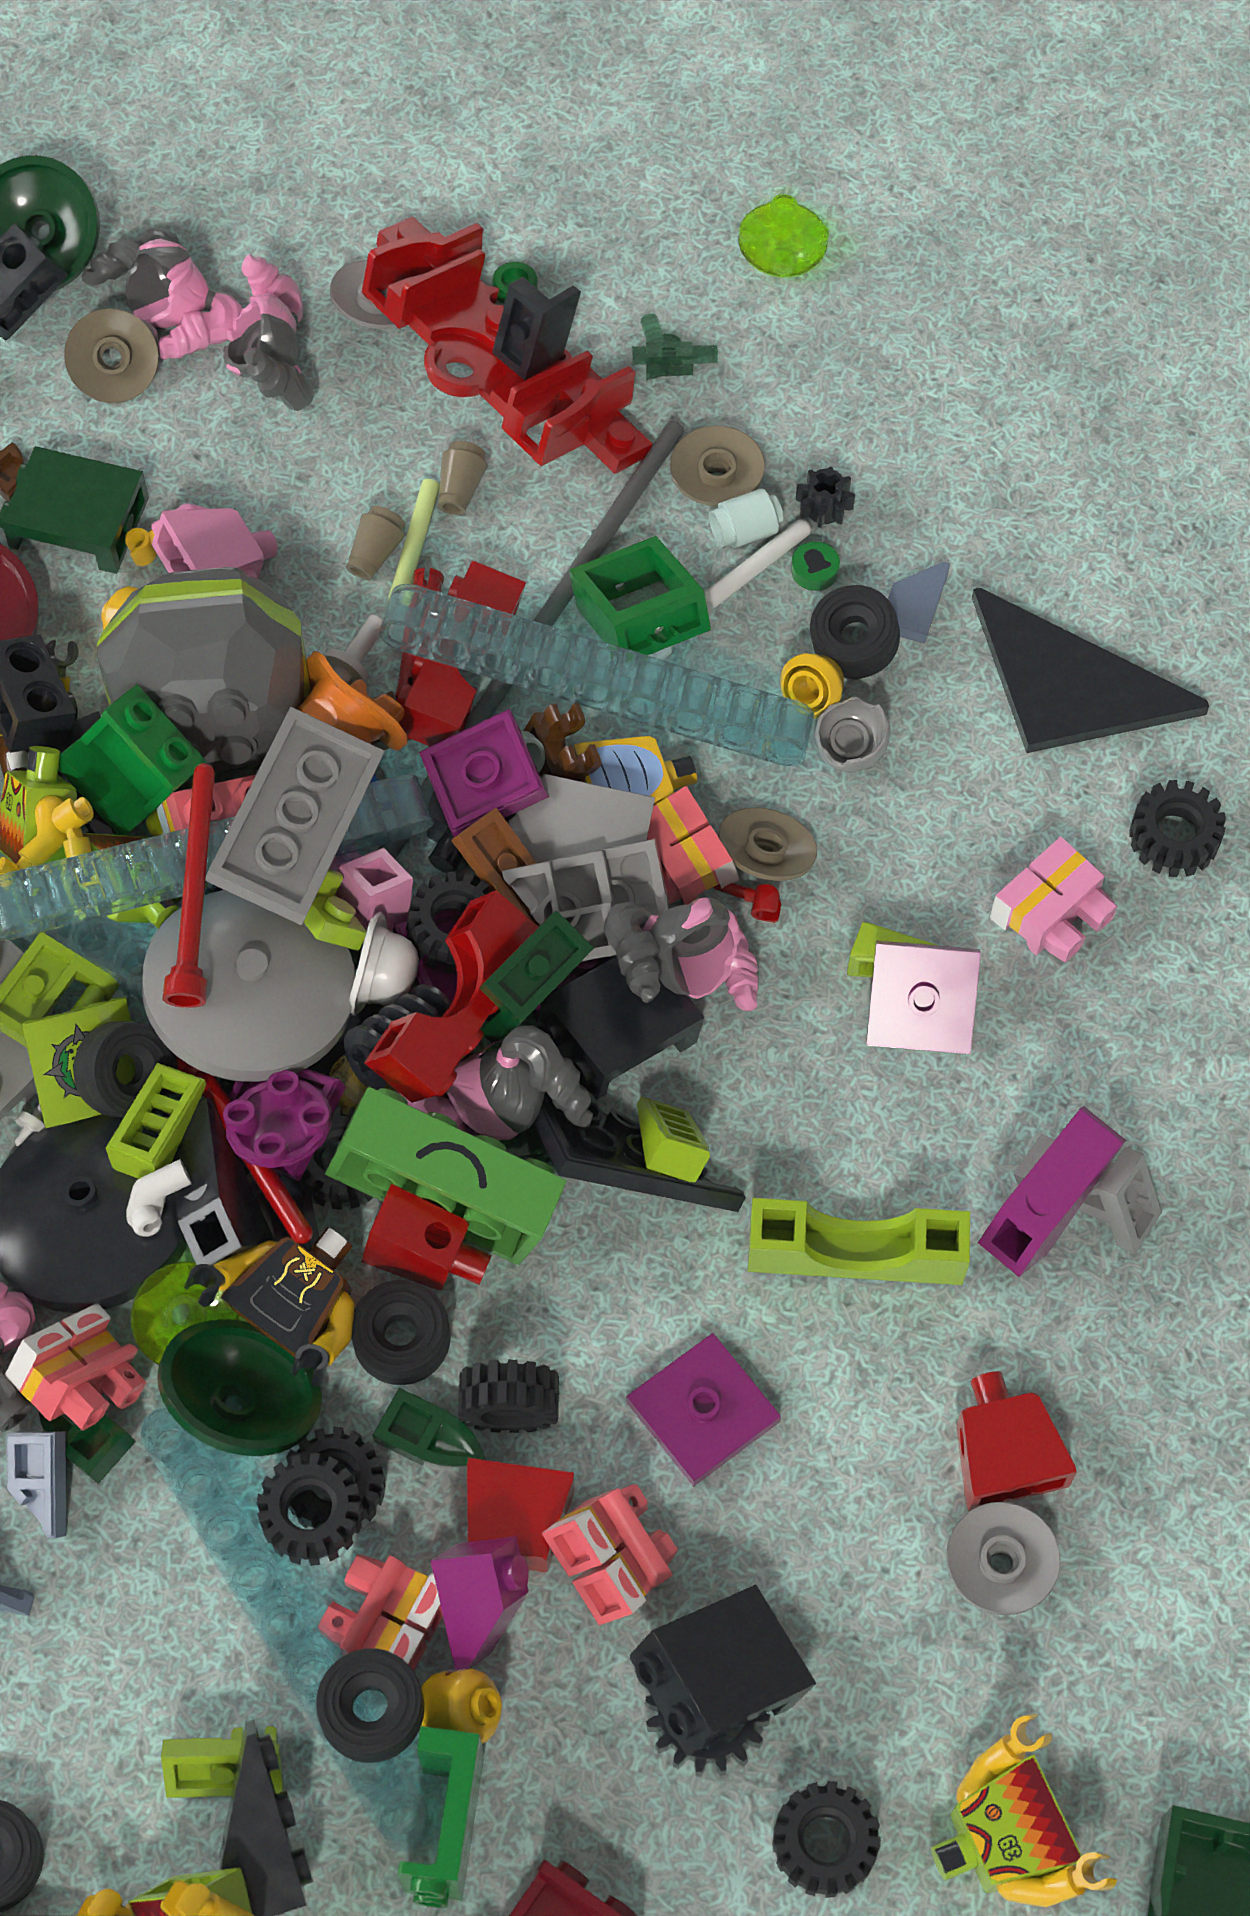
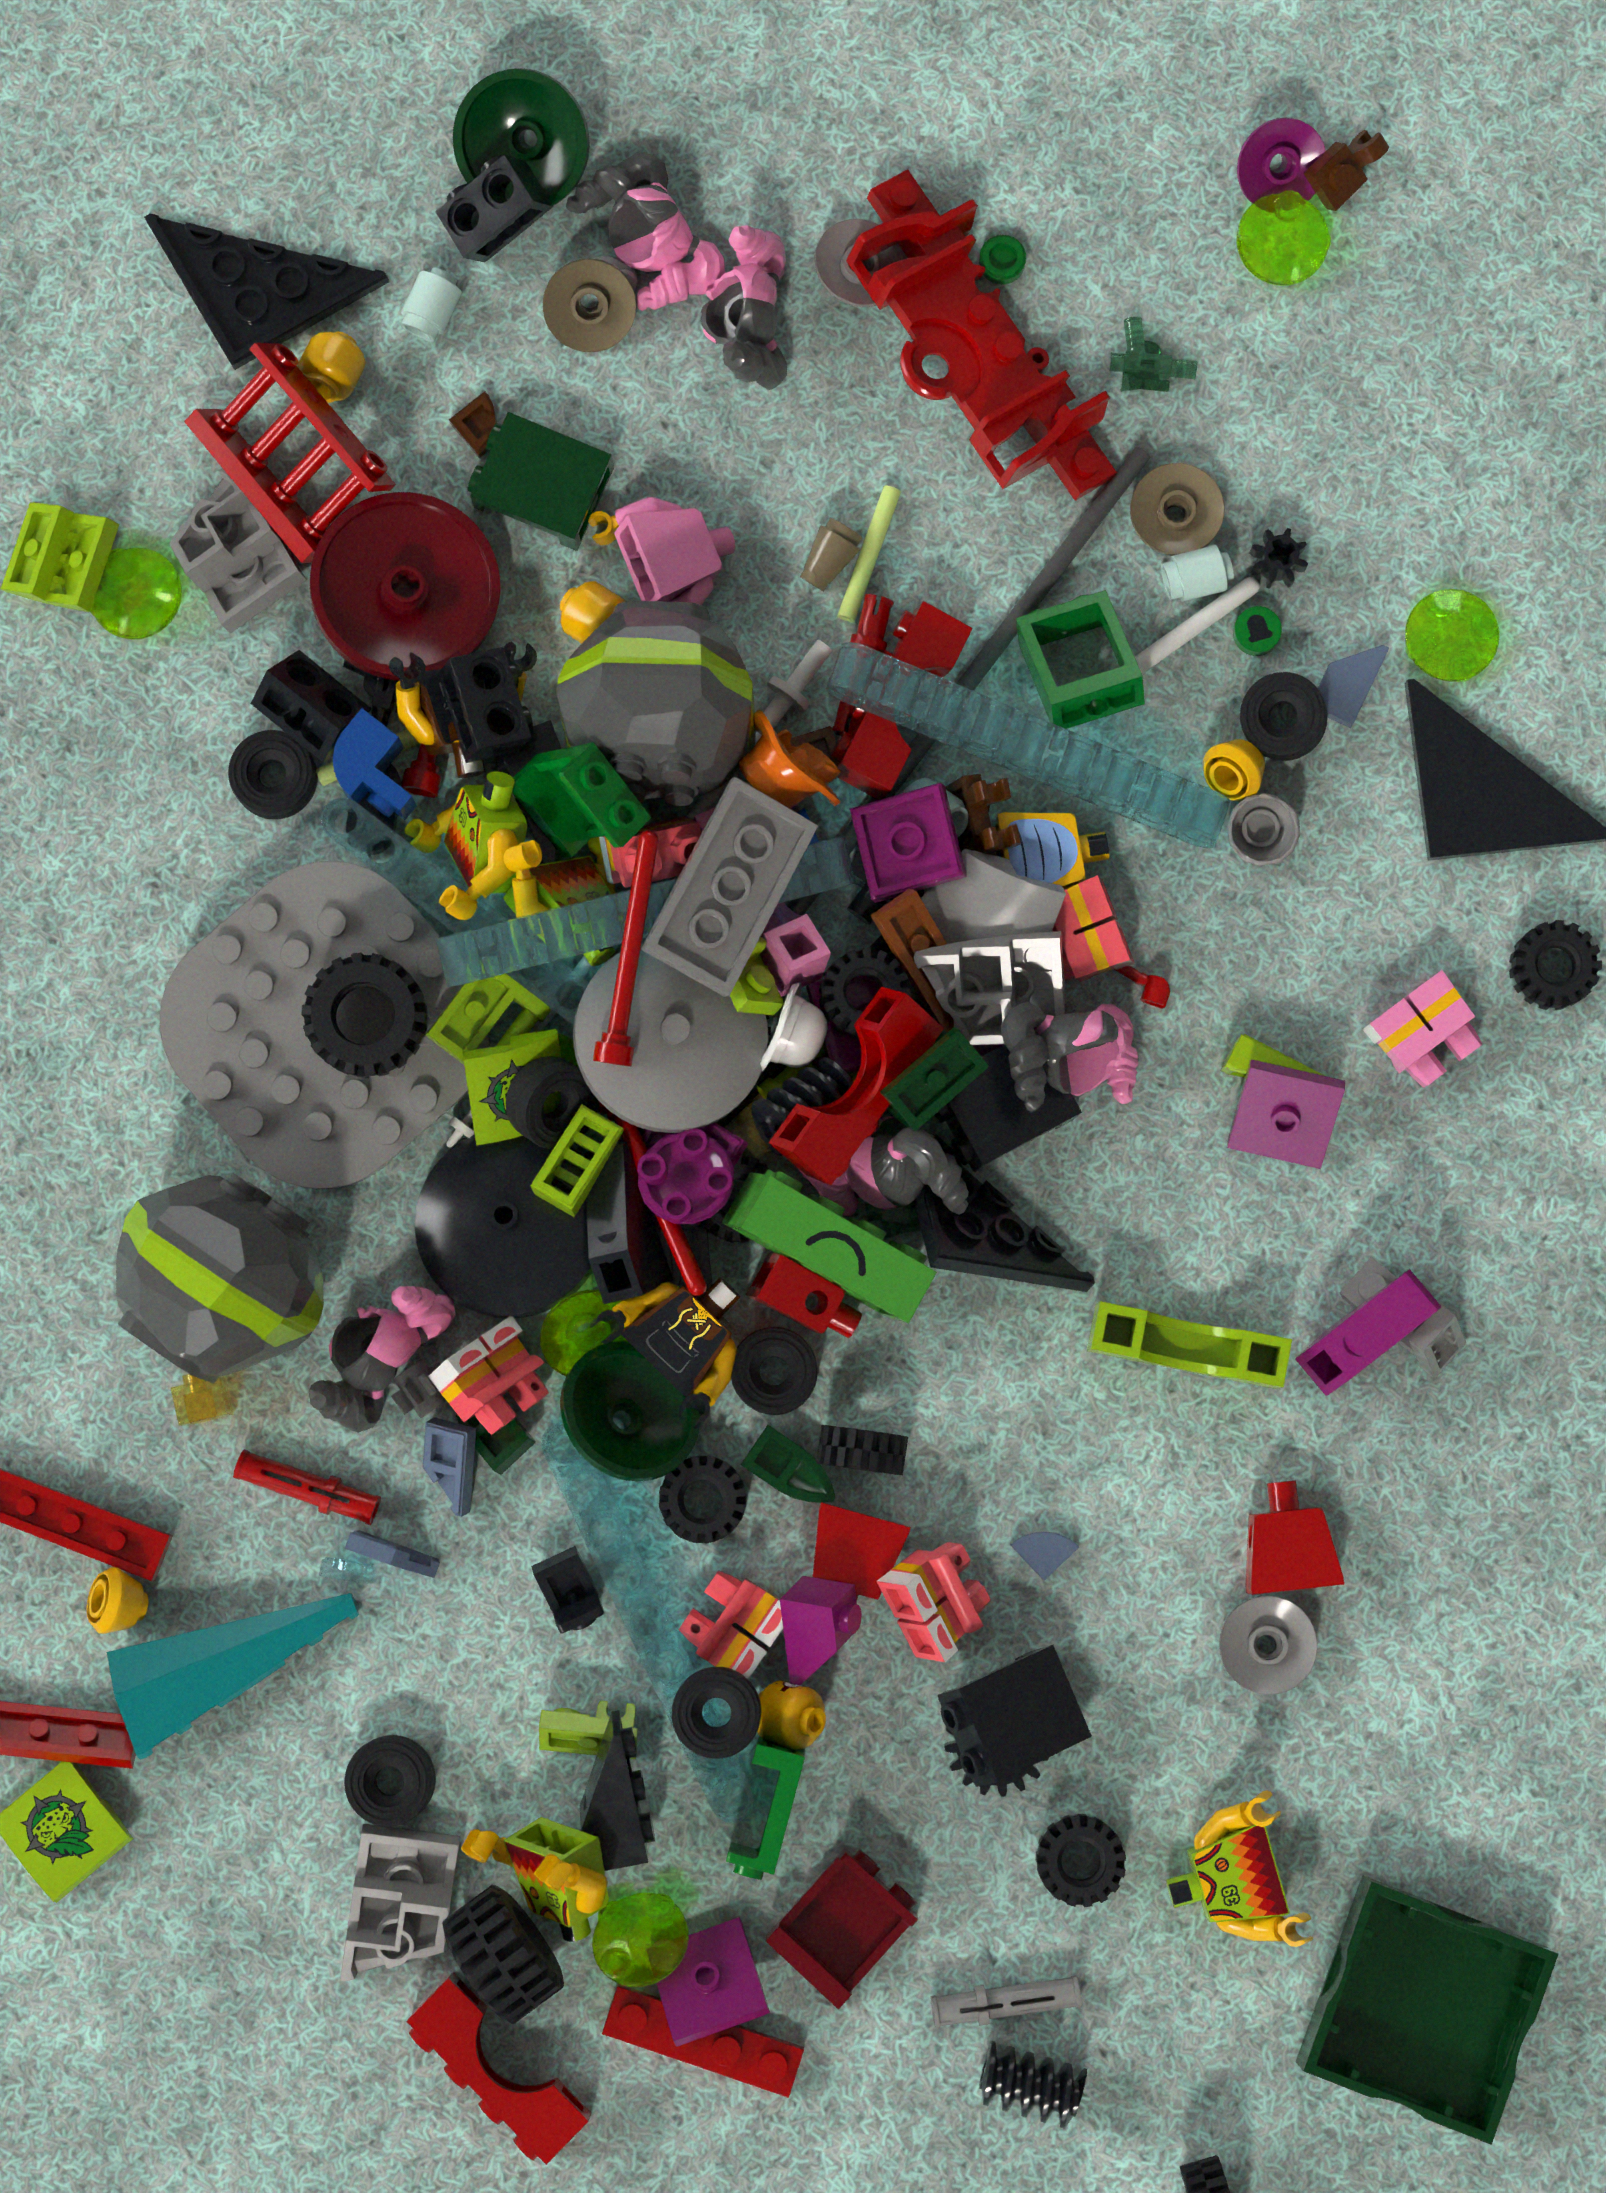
camera: 10 degrees right, 20 degrees up
white arm [126,1159,192,1236] -> none
black tyre [256,1453,363,1566] -> none
dark tan cone [438,441,488,516] -> none
black panel [492,277,581,380] -> none
magenta plate [626,1333,781,1487] -> none
lime slope [637,1096,710,1183] -> none
dark tan dish [718,807,817,881] -> none
none -> black bracket [531,1546,604,1634]
none -> sand blue tile [1010,1532,1079,1581]
none -> magenta dish [1237,117,1326,213]
none -> reddish brown plate [1303,130,1390,211]
none -> clear neon green dish [1405,589,1499,682]

